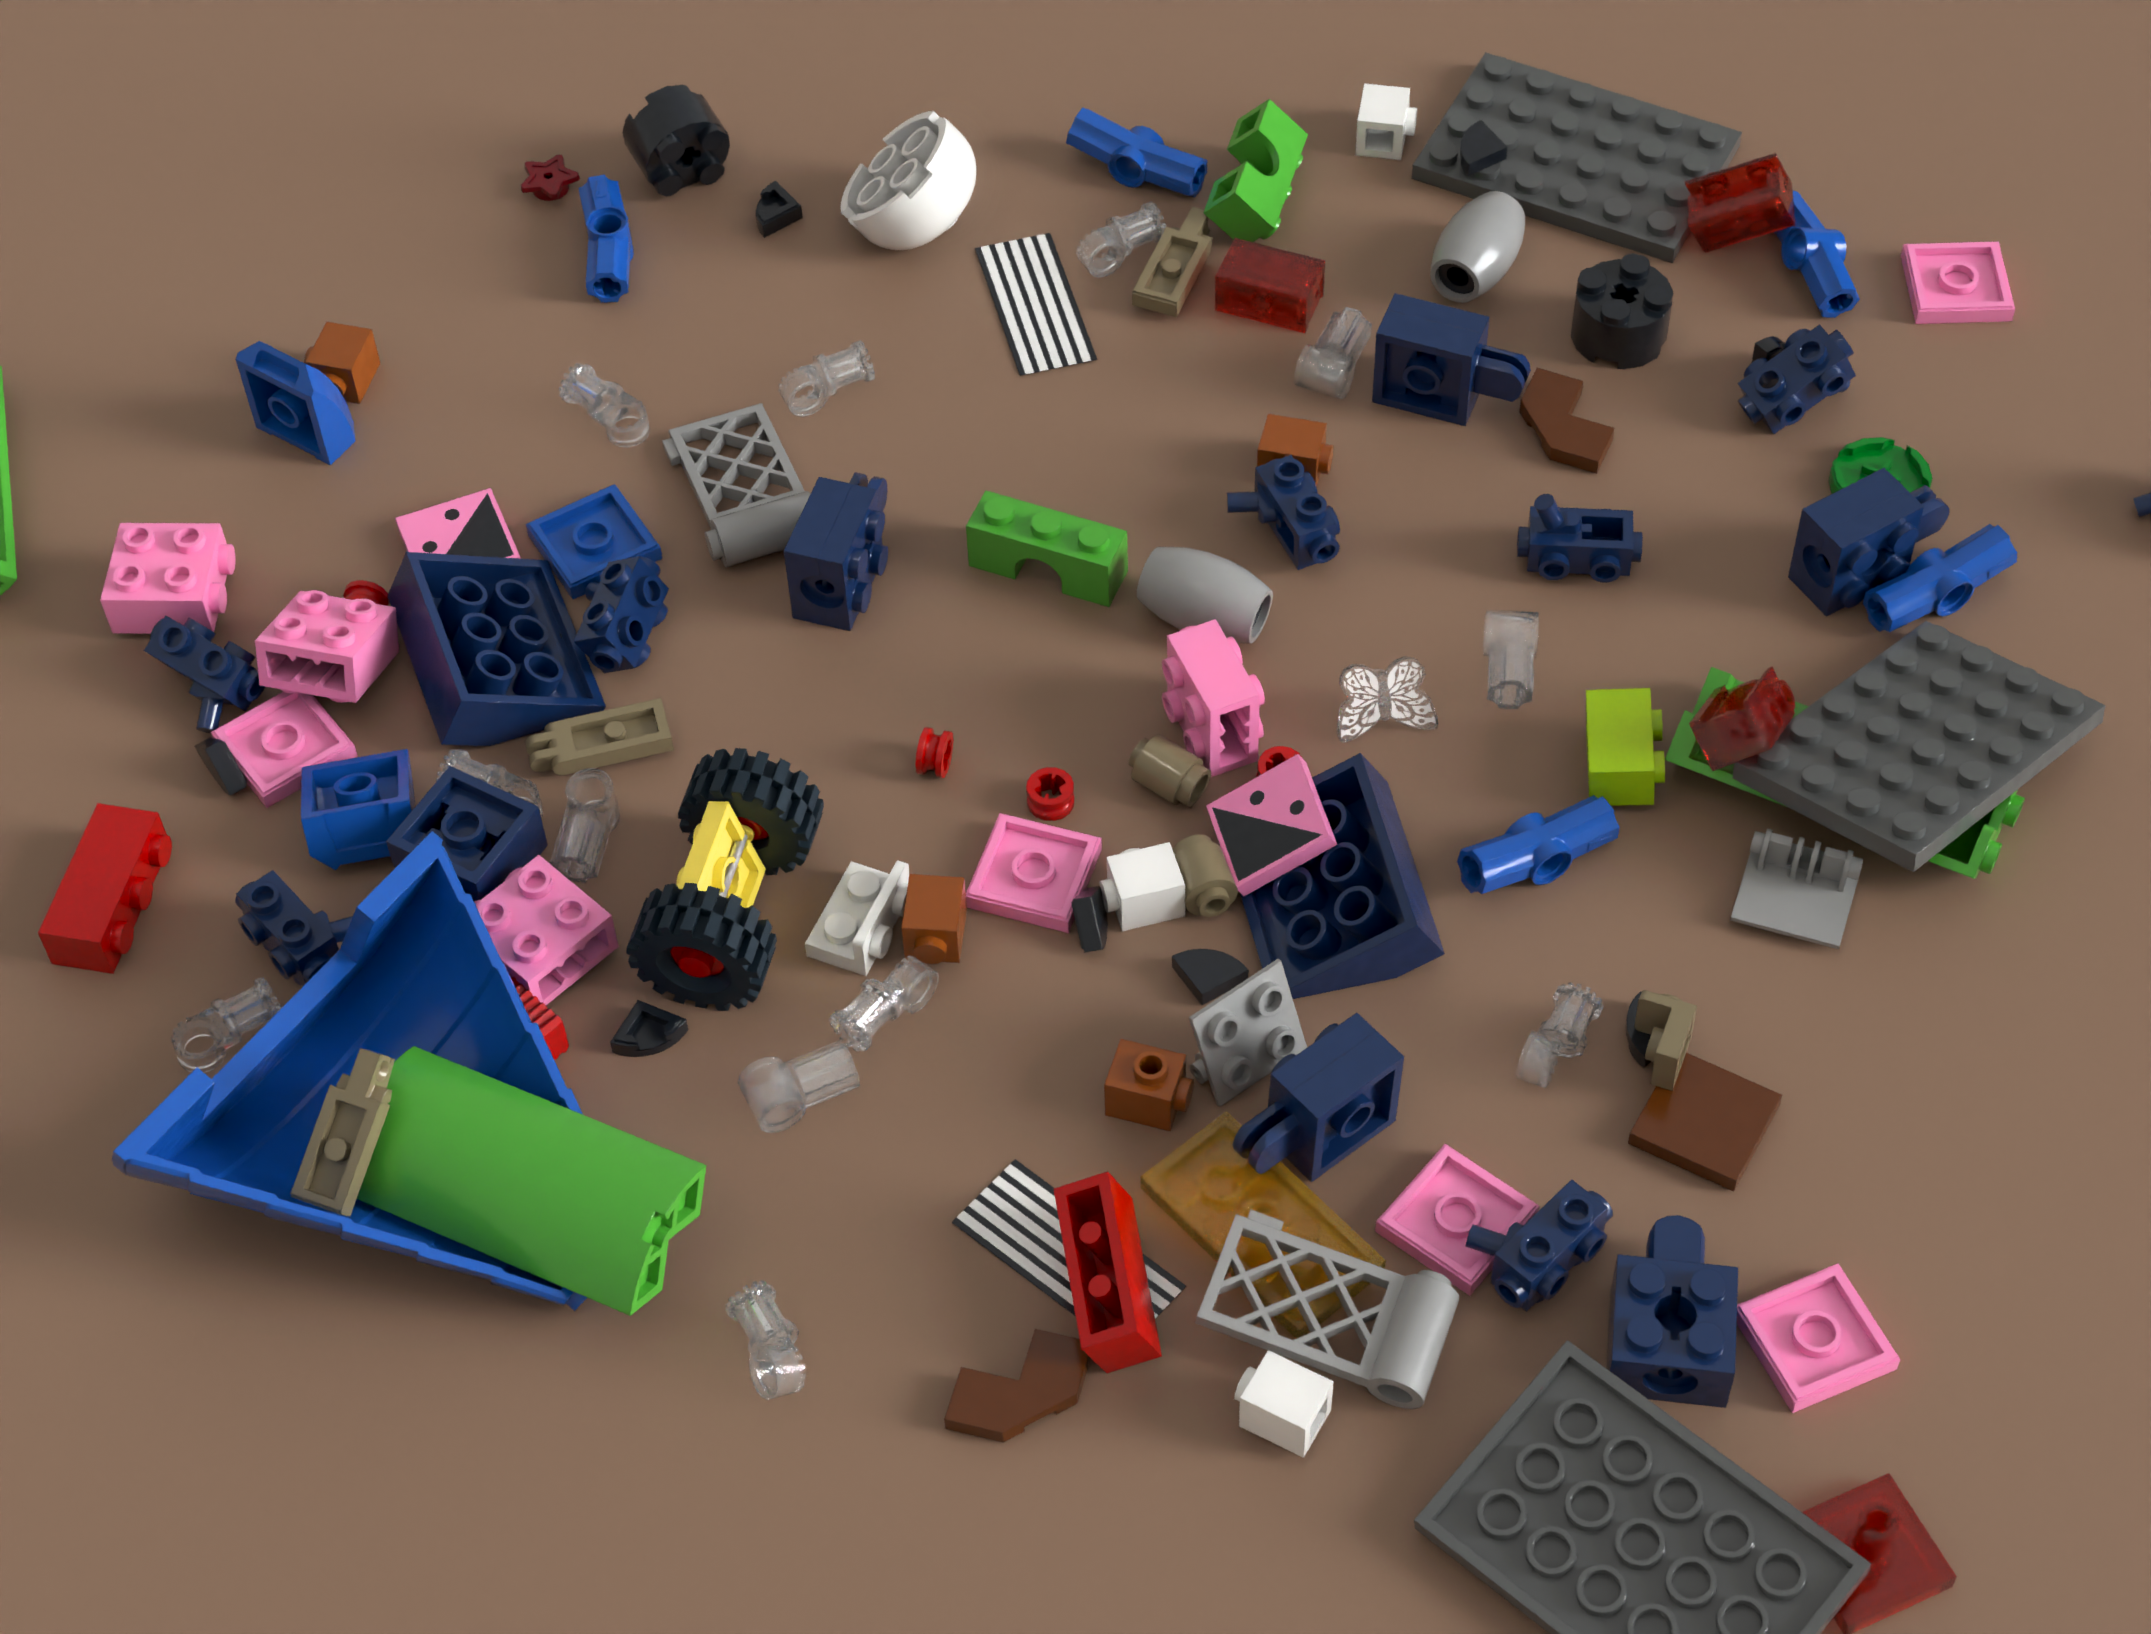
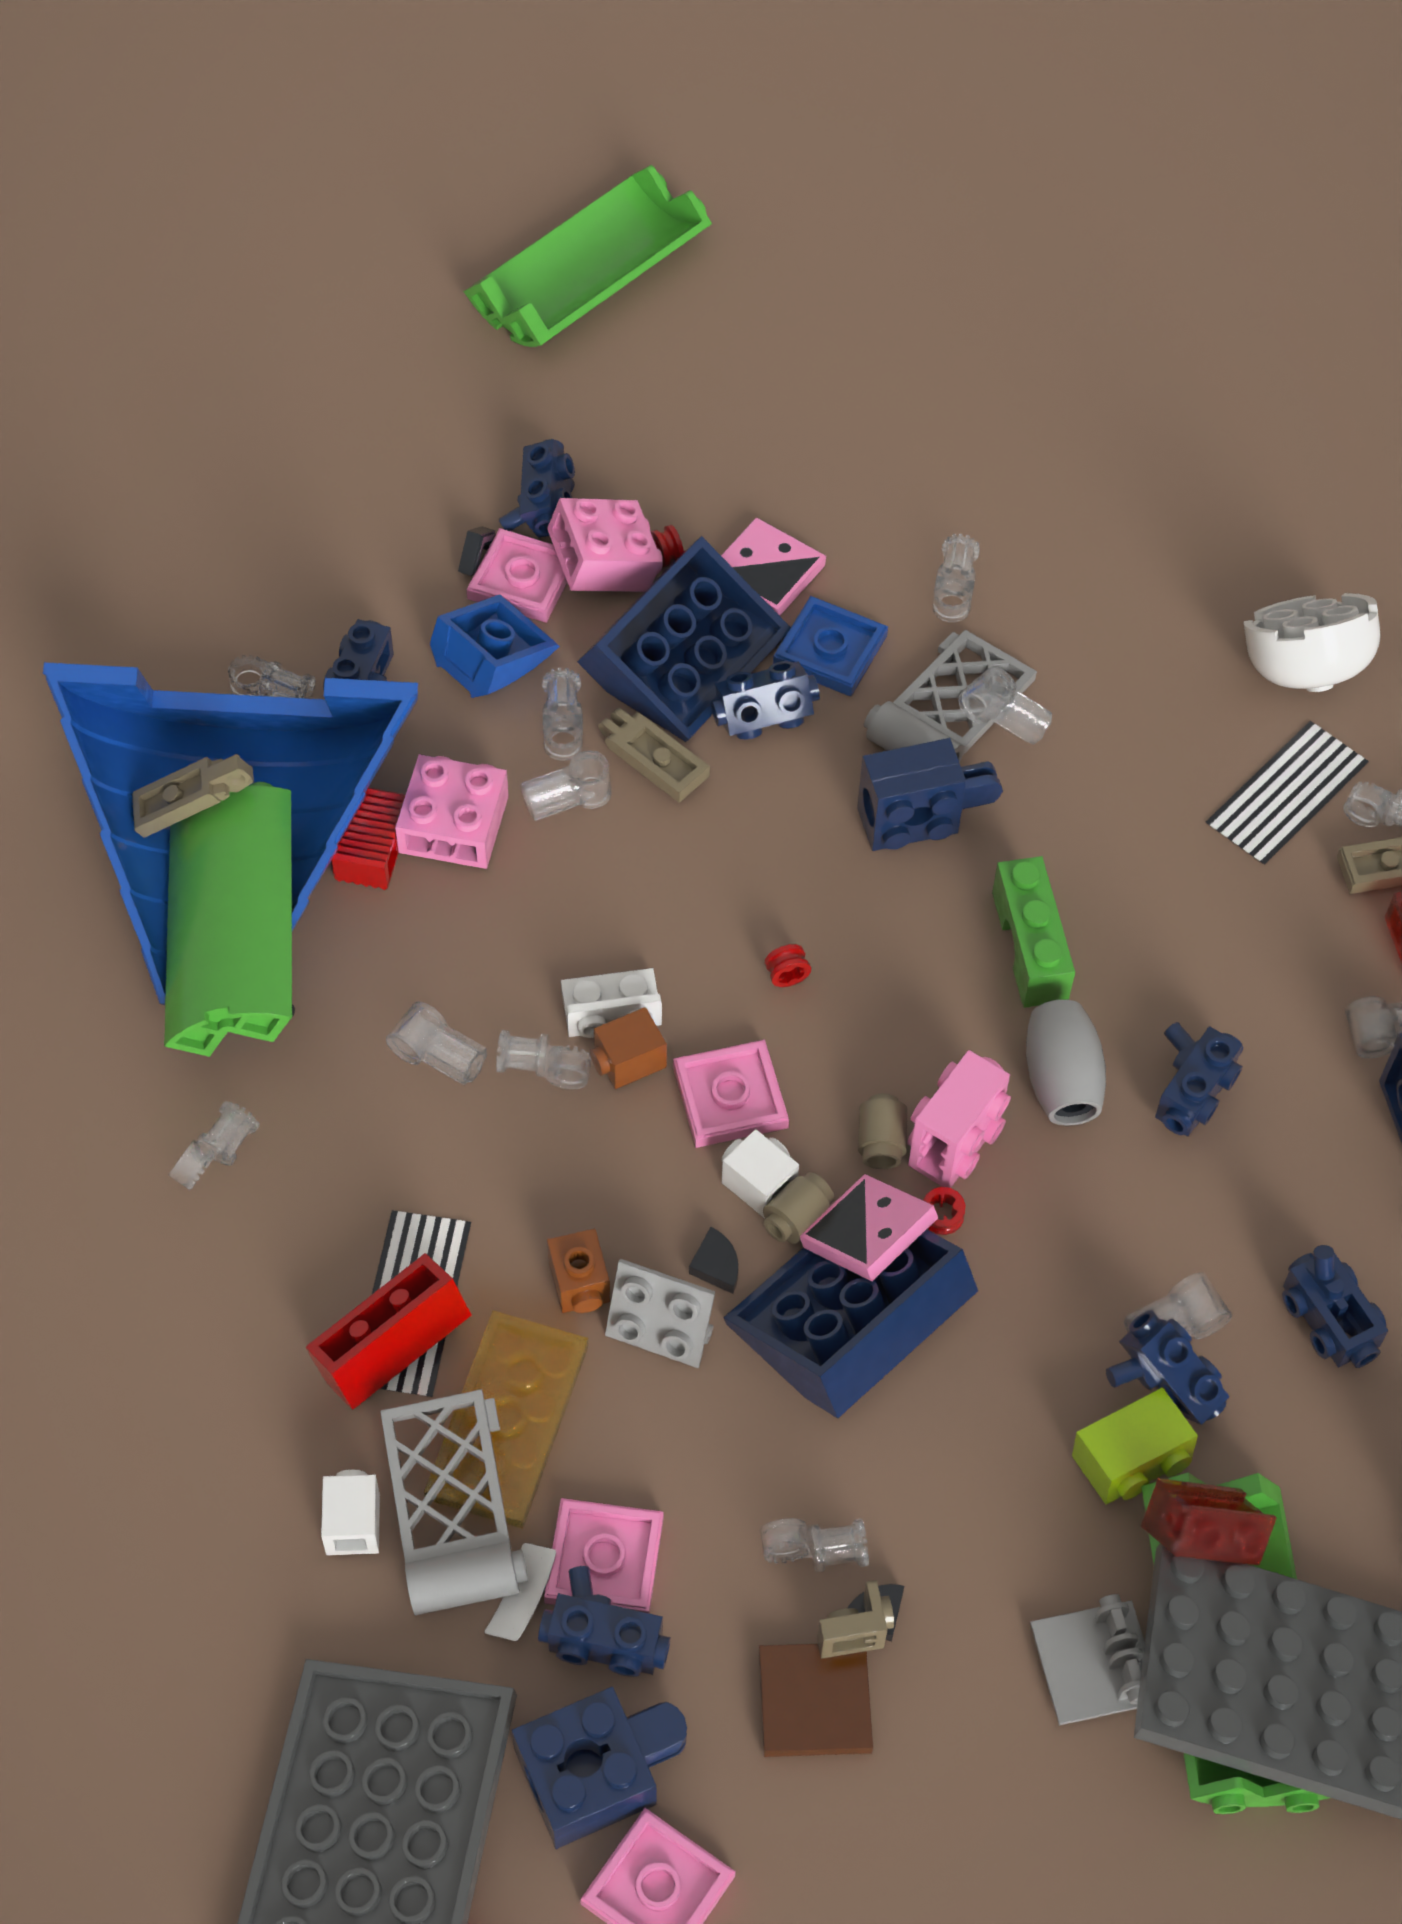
camera: 55 degrees right, 5 degrees up
red brick [38,803,172,974] -> none
bright pink brick [100,523,236,634] -> none
blue slope [236,341,356,465] -> none
dark orange brick [304,321,380,404] -> none
dark blue brick [386,766,548,901] -> none
dark red plate [521,154,580,201] -> none
blue piece [578,175,634,303] -> none
black tile [610,1000,689,1057] -> none
black brick [622,85,730,197] -> none
black plate [626,748,824,1011] -> none
black tile [756,181,803,238] -> none
clear connector [779,340,875,417] -> none
reddish brown tile [944,1329,1091,1442] -> none
red bush [1026,767,1075,821] -> none
black tile [1071,886,1108,953] -> none
dark blue brick [1232,1013,1404,1182] -> none
dark orange brick [1257,414,1334,487] -> none
clear animal [1337,656,1438,743] -> none
blue piece [1457,795,1620,894] -> none
none -> white sticker [485,1543,556,1641]
none -> clear piece [958,667,1053,745]
none -> dark blue brick [1106,1310,1230,1425]

